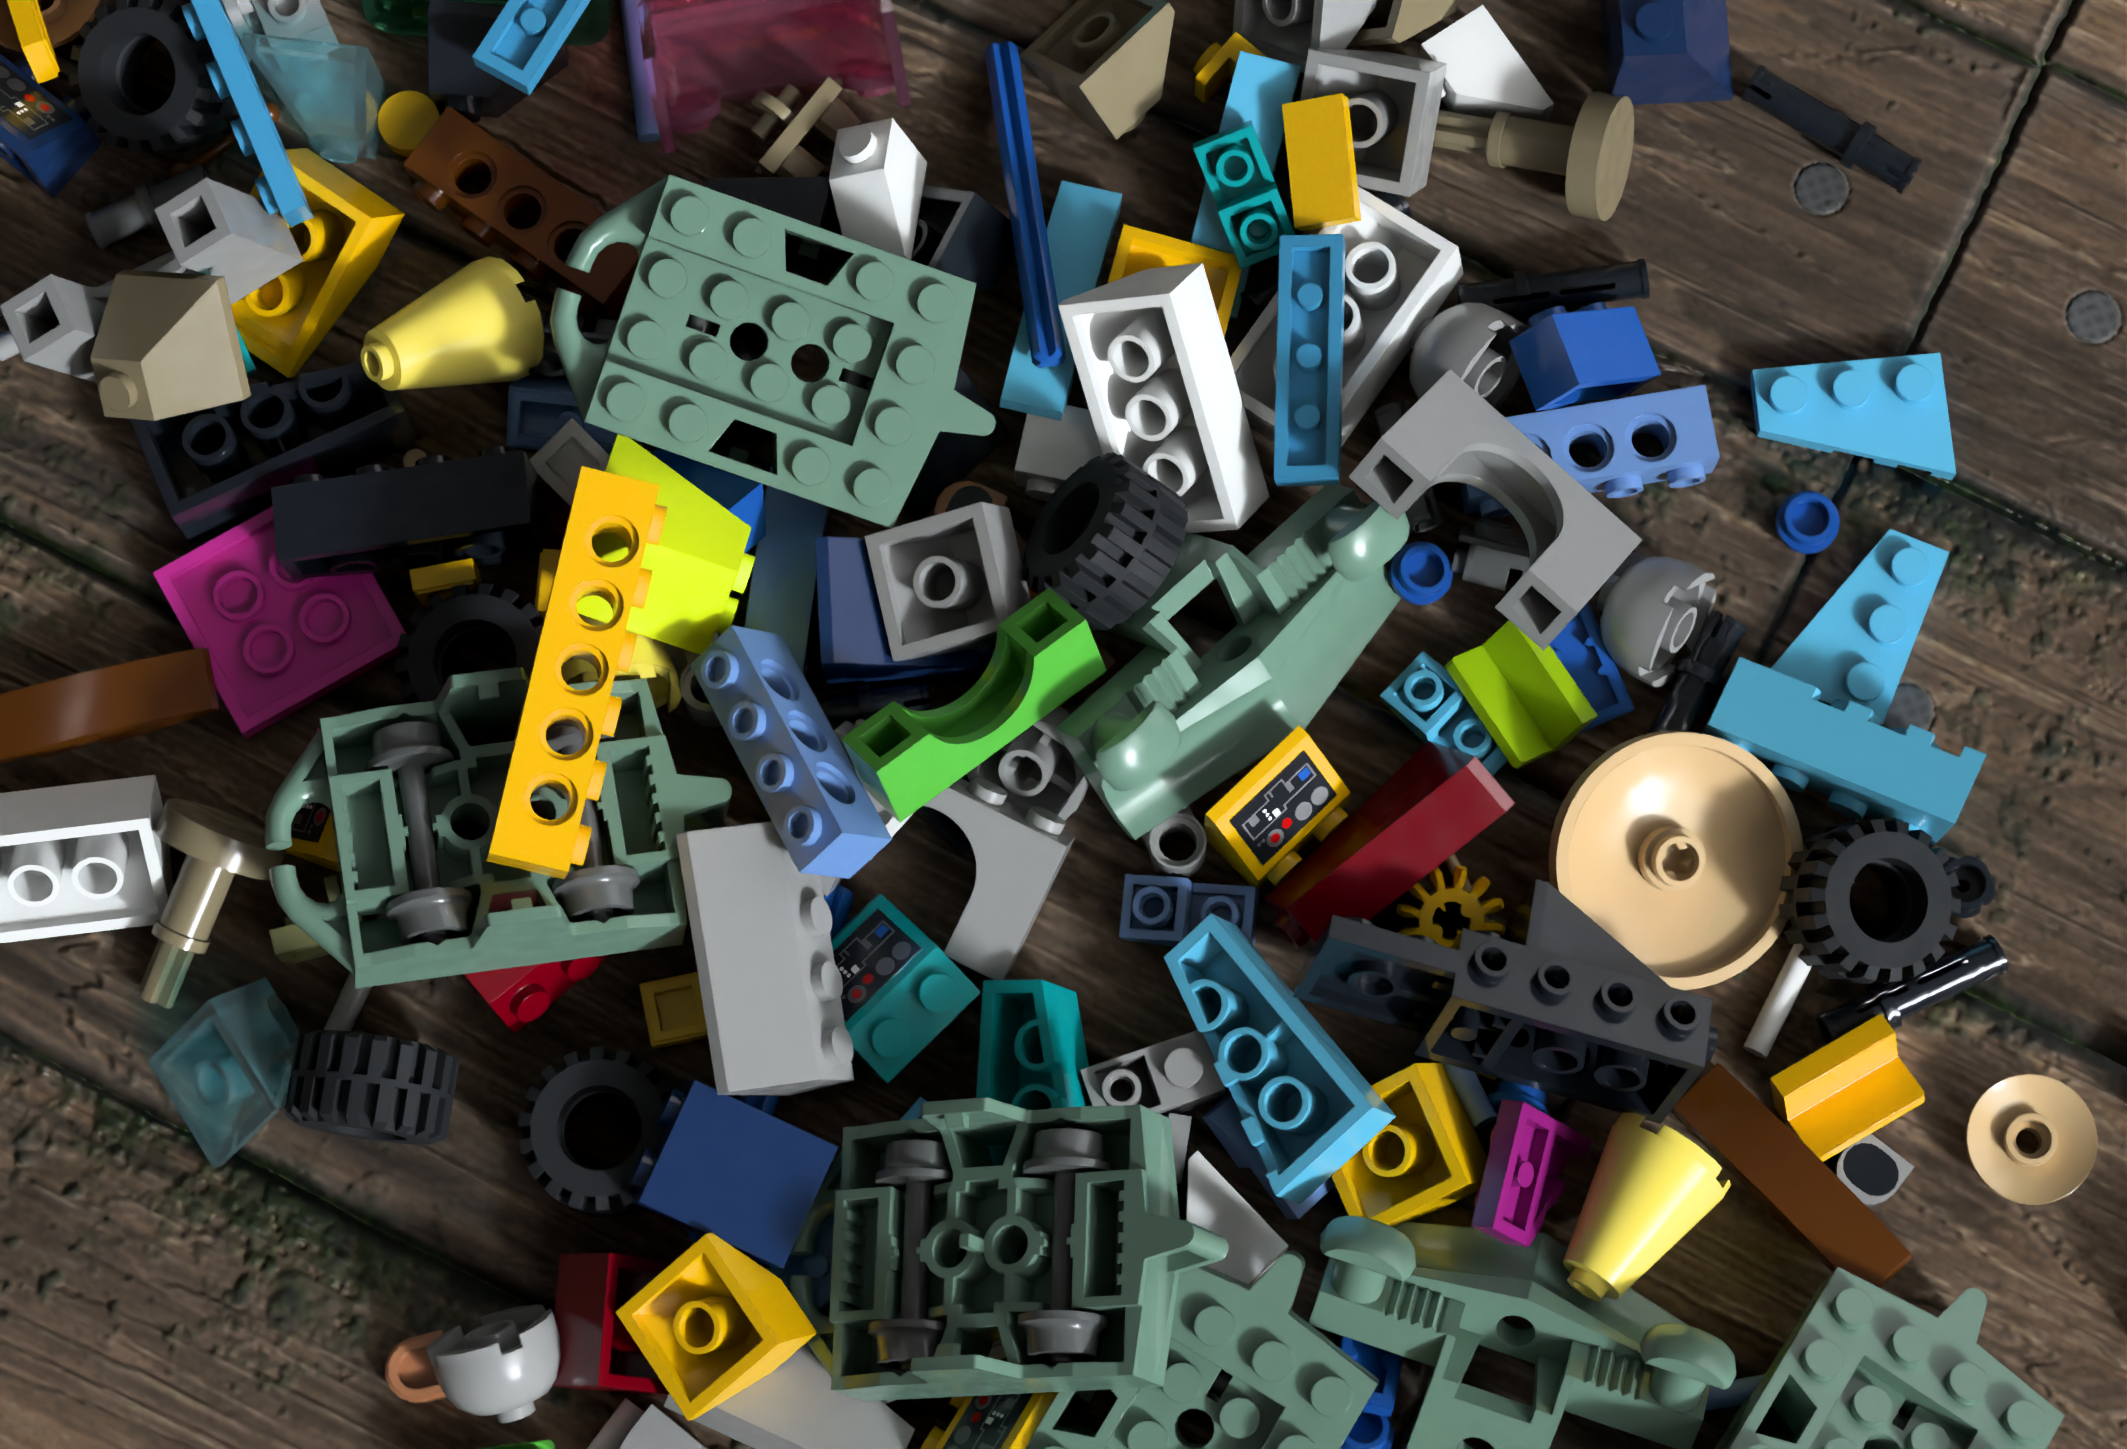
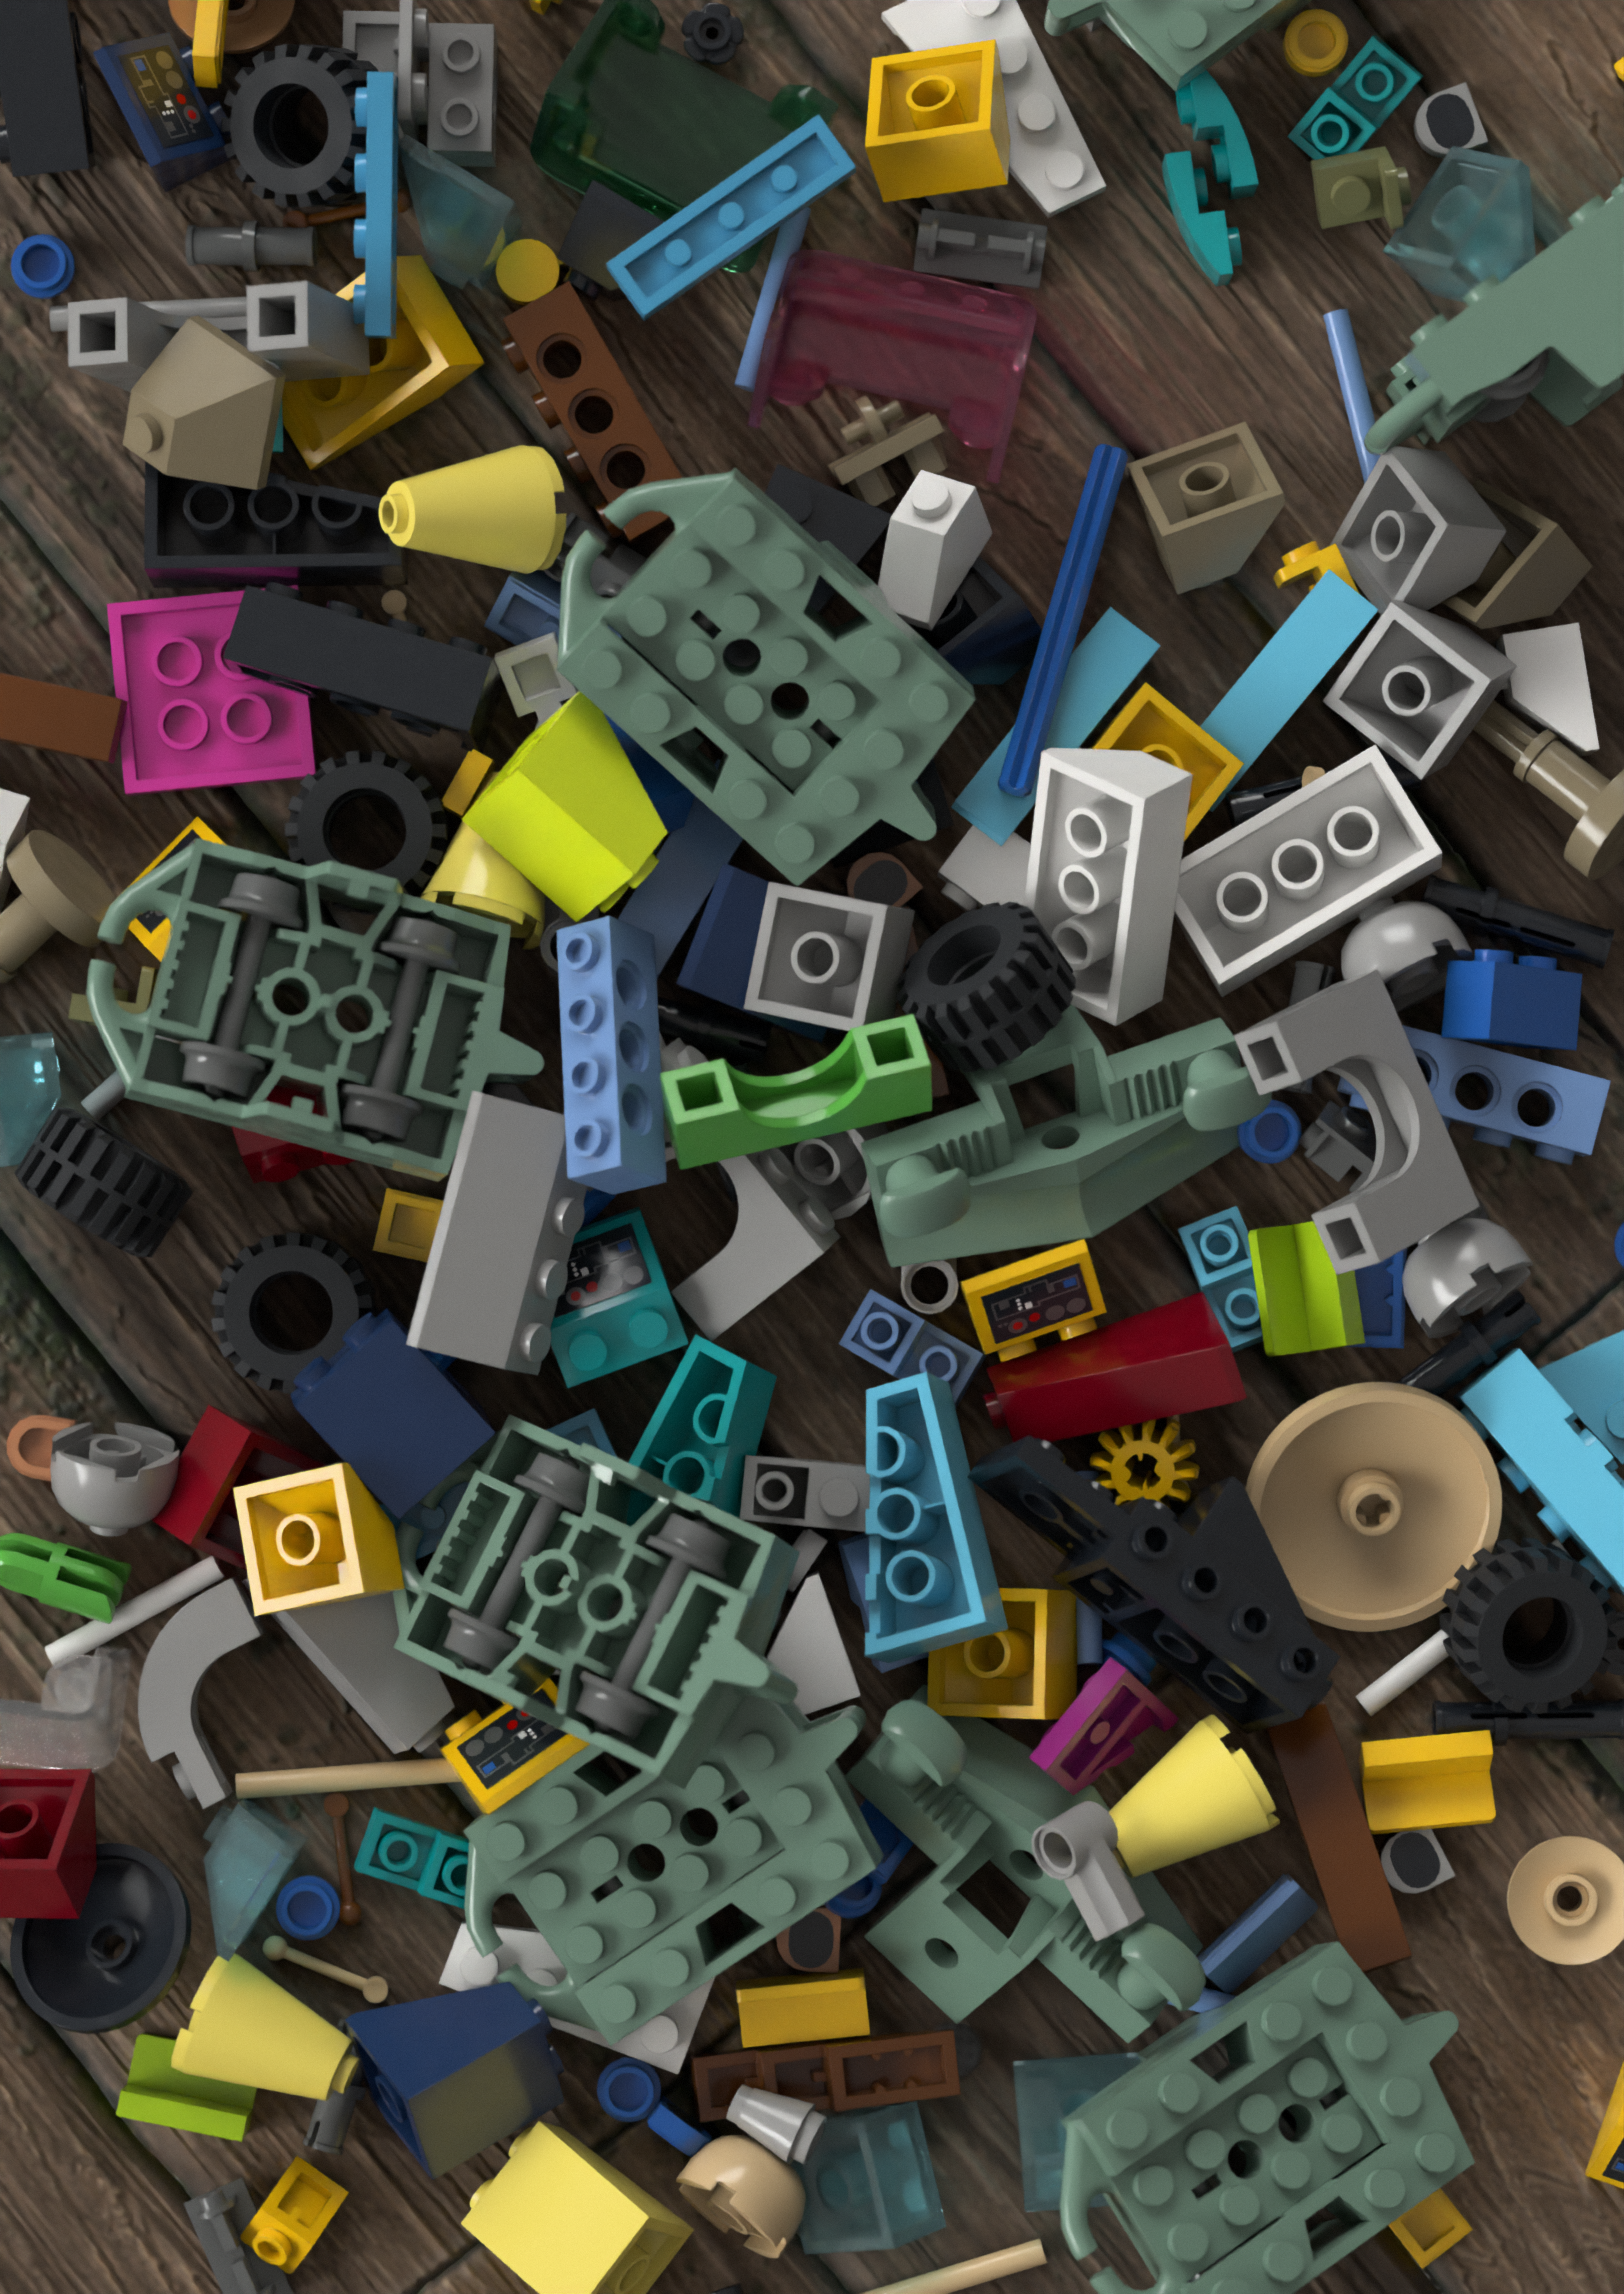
camera: 25 degrees right, 10 degrees up
yellow tile [409,558,482,607] -> none
yellow brick [486,466,667,880] -> none
teal slope [1193,120,1296,269] -> none
dark azure plate [1274,234,1346,486] -> none
yellow tile [1282,93,1361,231] -> none
none -> light grey piece [1032,1801,1145,1941]
none -> medium blue slope [1197,1874,1318,1994]

